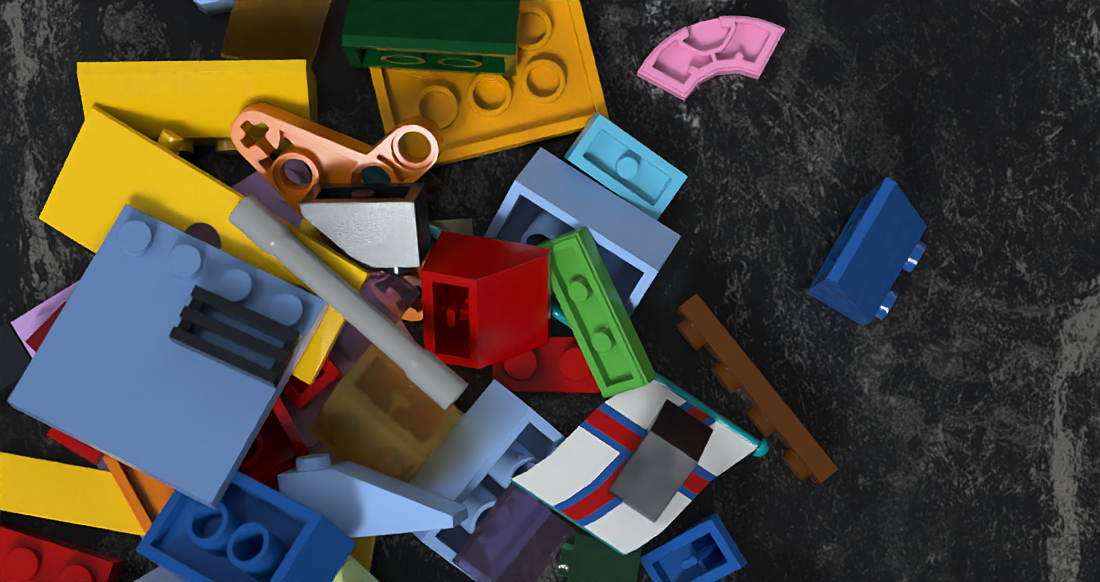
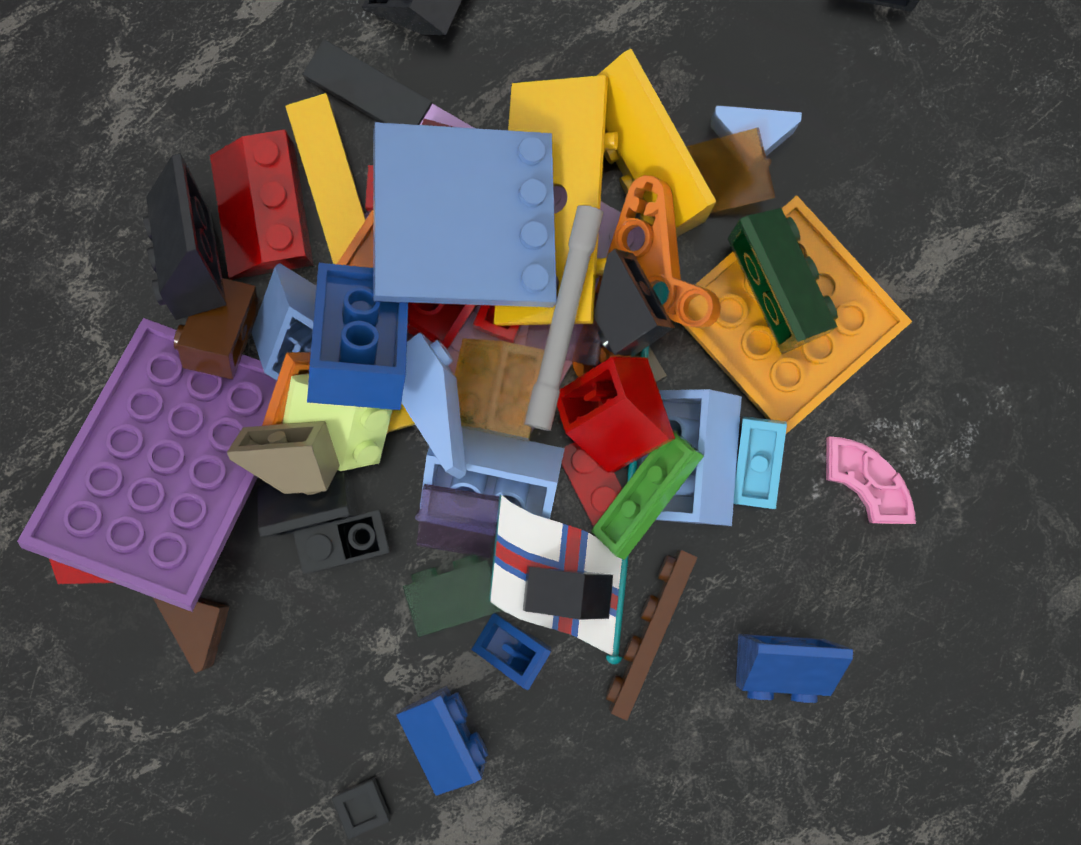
camera: 65 degrees right, 0 degrees up
black tile [168,285,303,389] -> none

